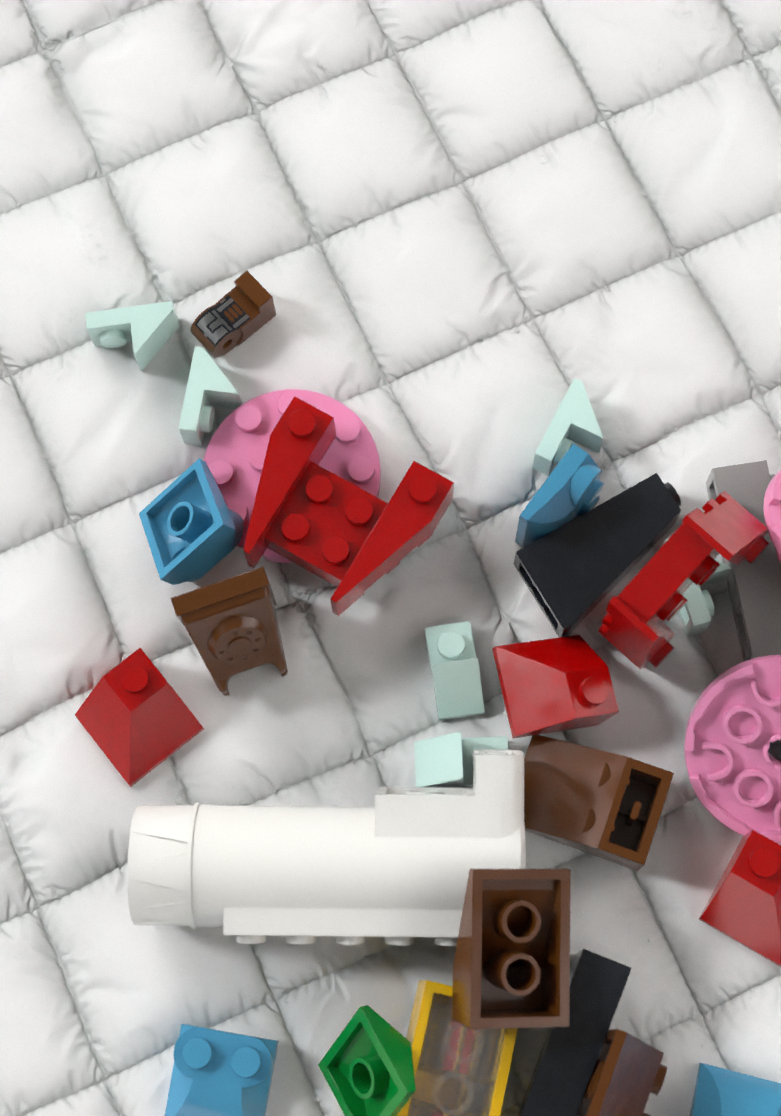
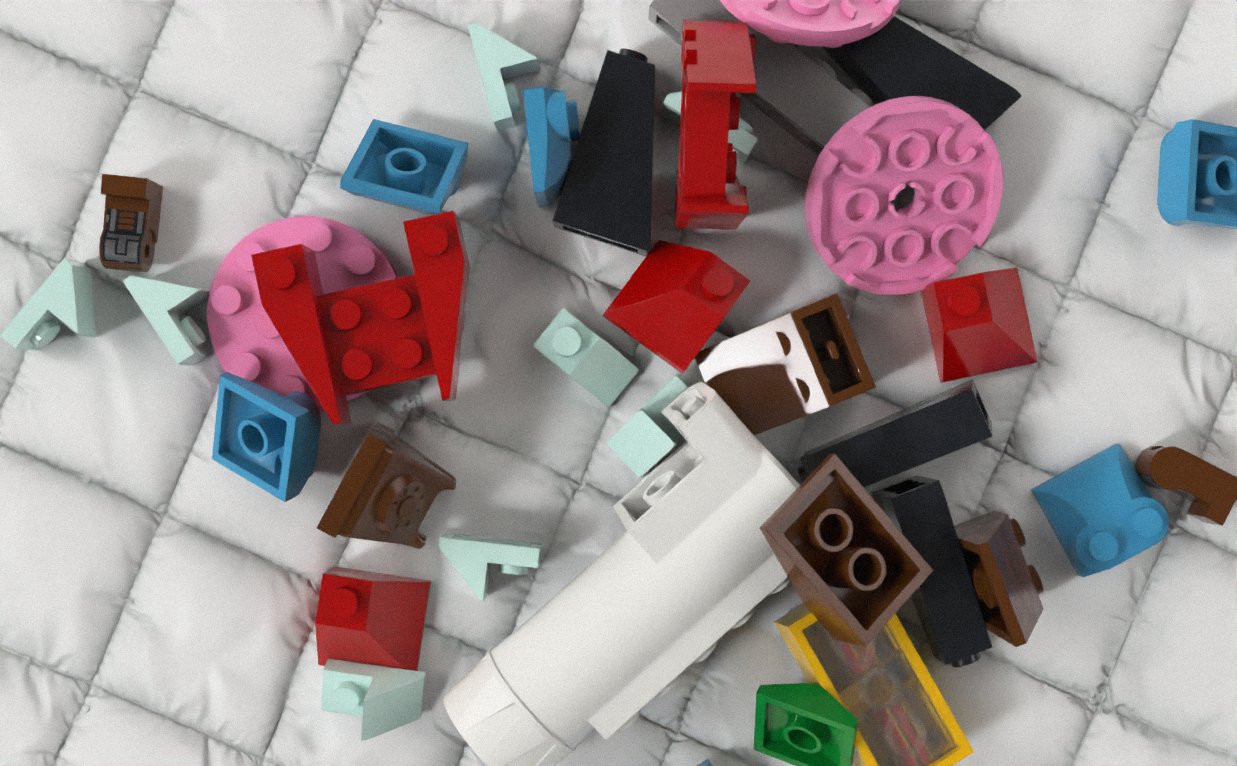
camera: 55 degrees left, 15 degrees up
none -> light aqua slope [321,658,426,741]
none -> dark azure slope [340,119,469,215]
none -> light aqua slope [439,533,542,602]
none -> black slope [798,379,993,487]

